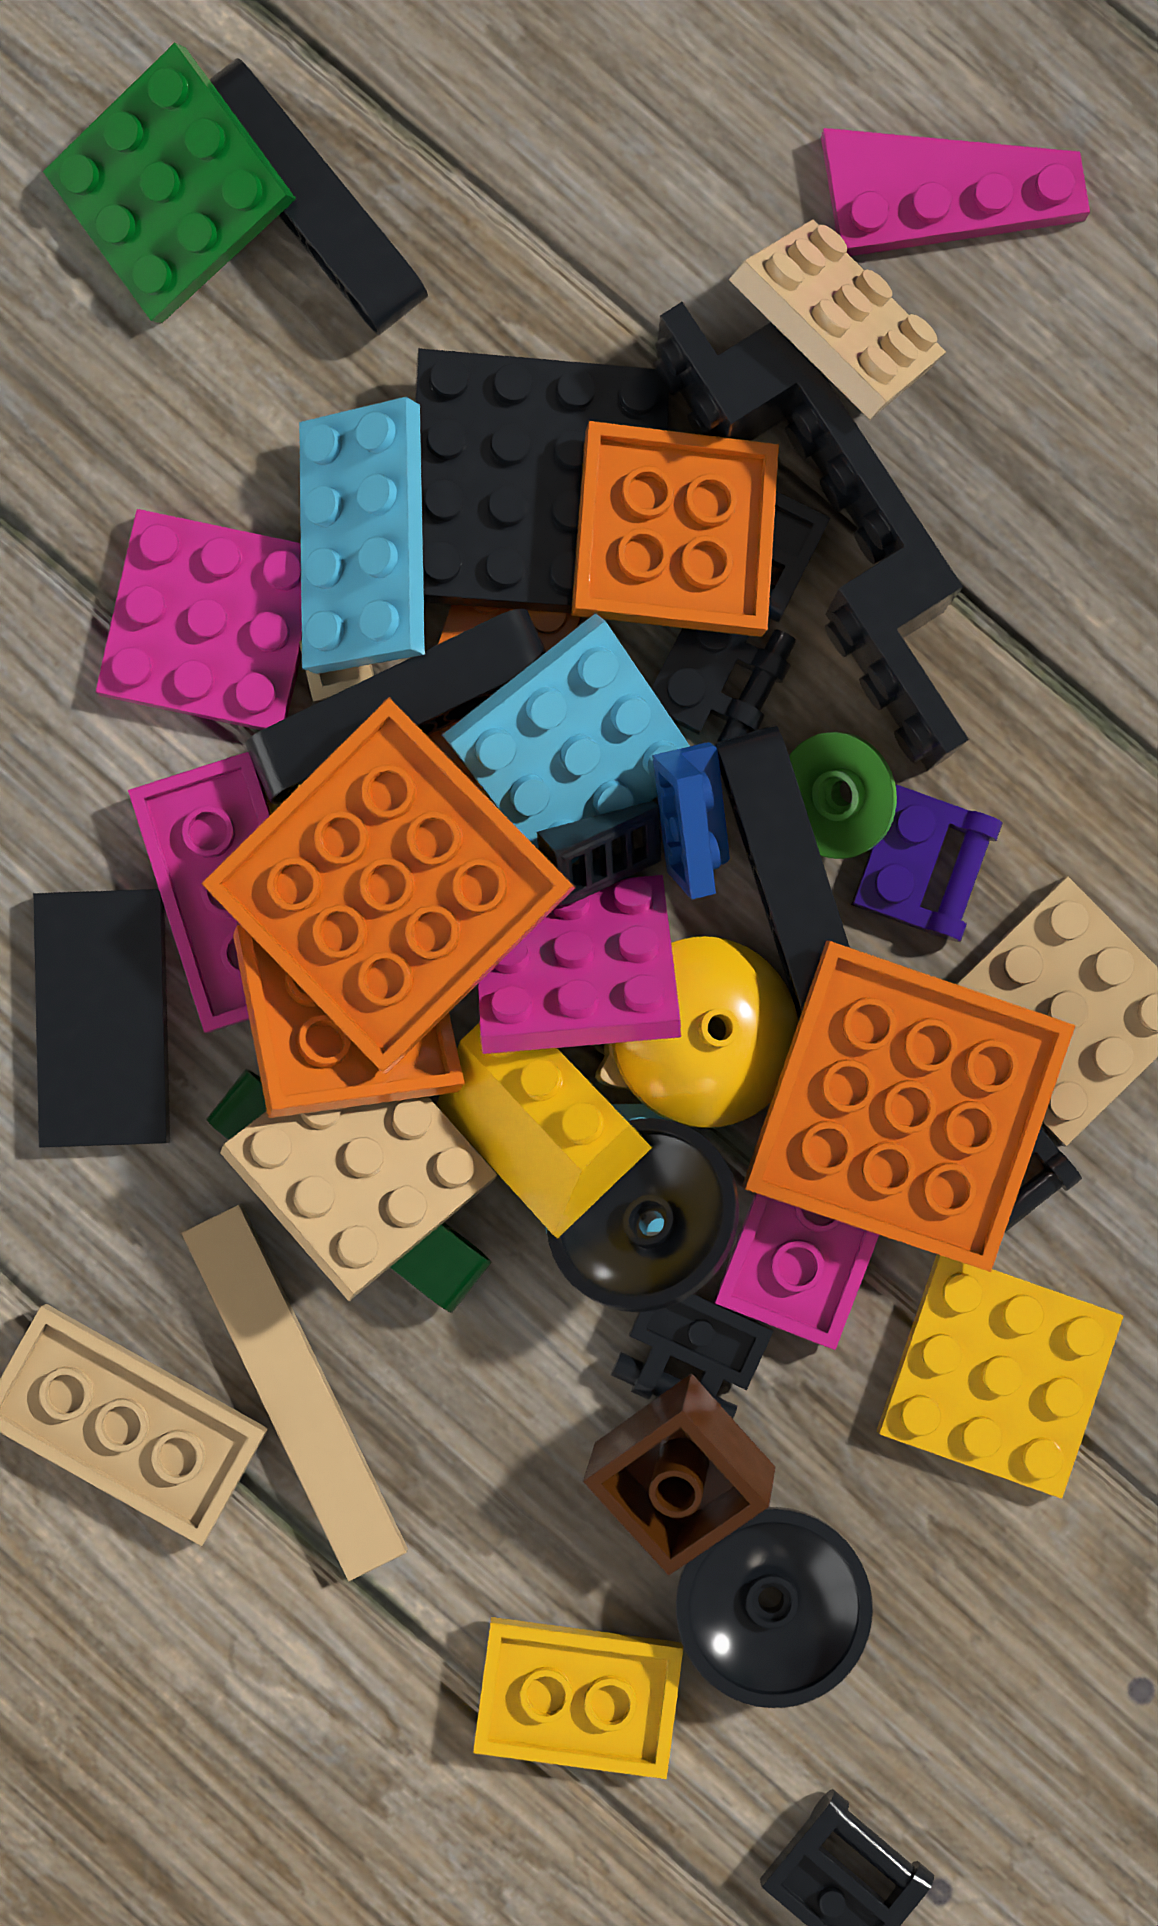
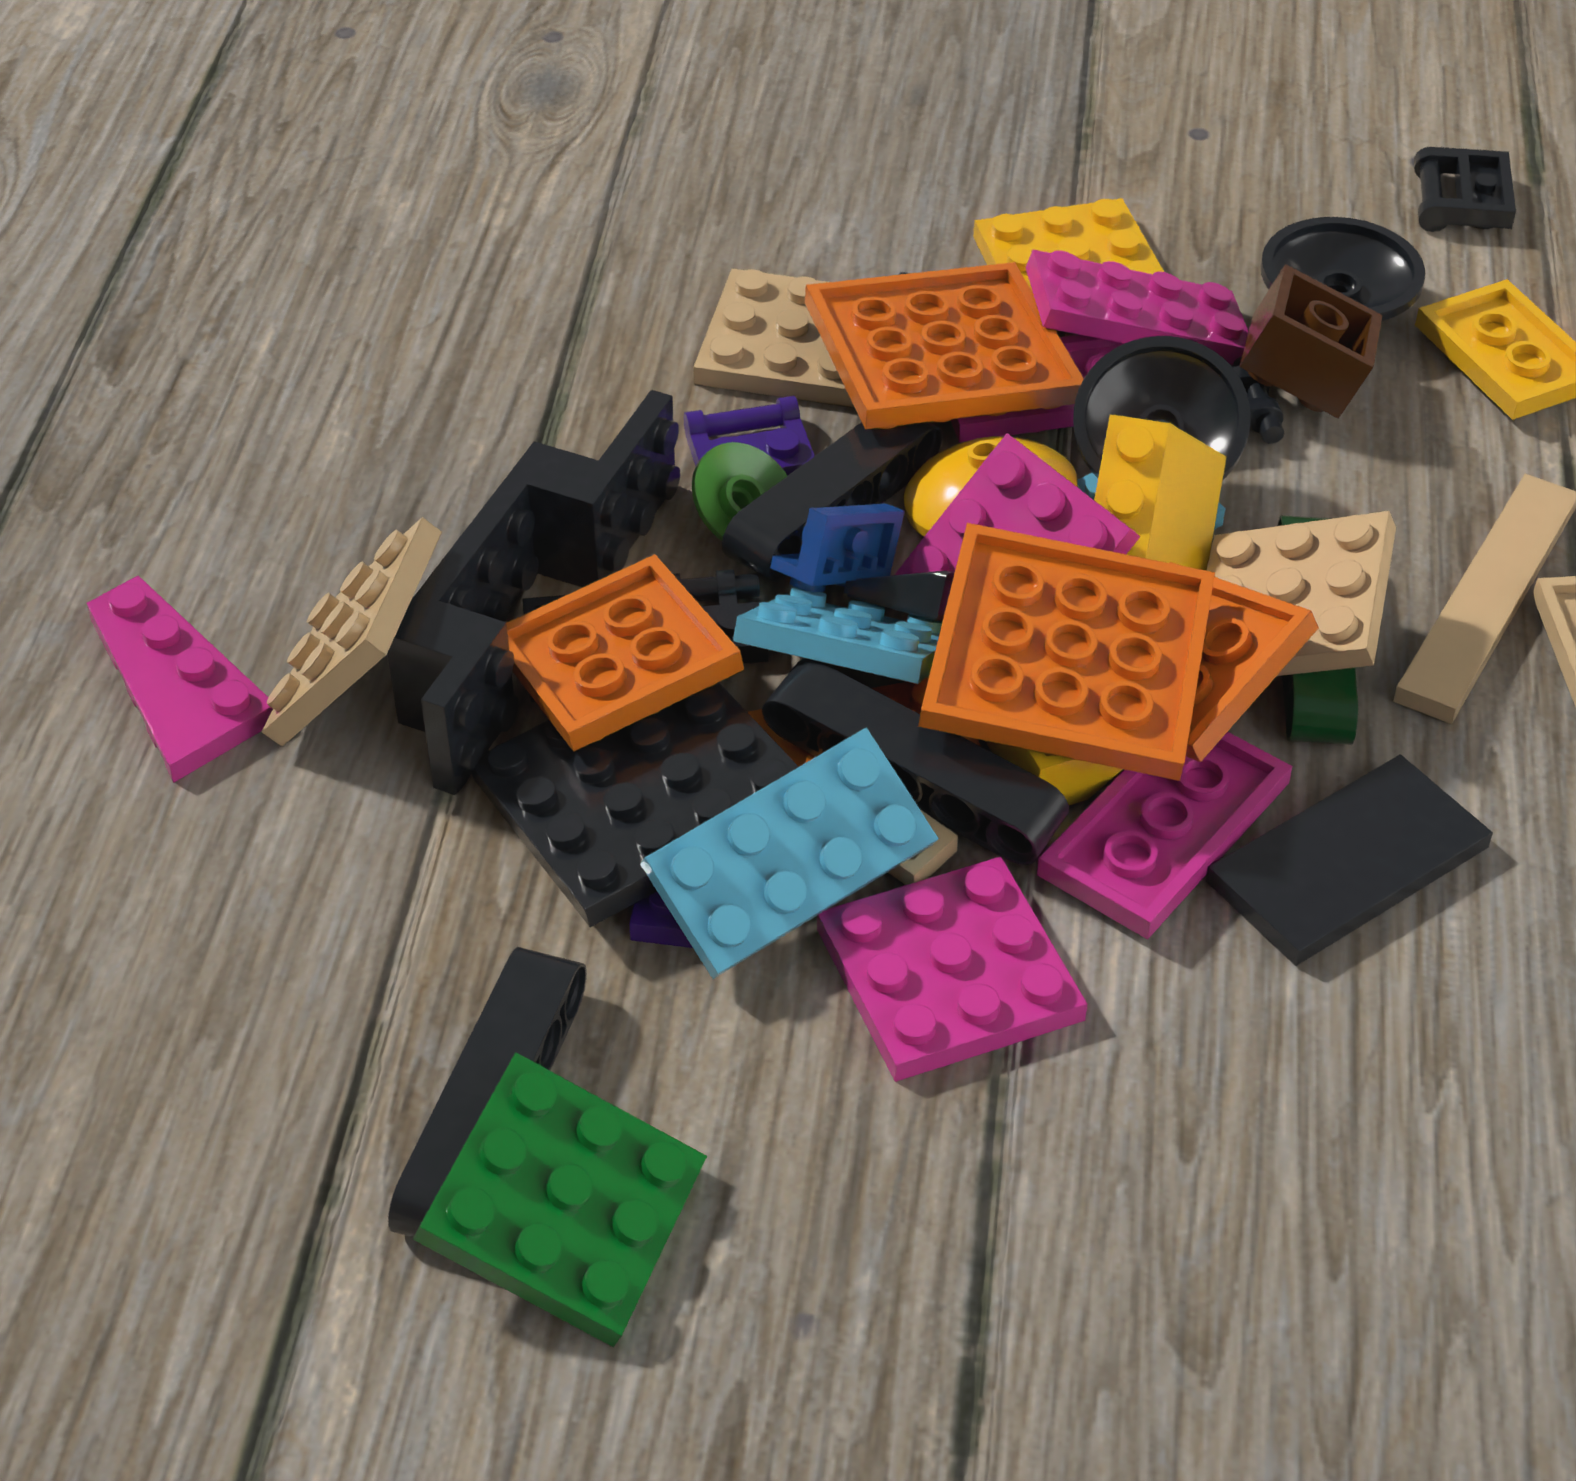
camera: 125 degrees left, 40 degrees down
none -> dark pink plate [1025,249,1249,365]

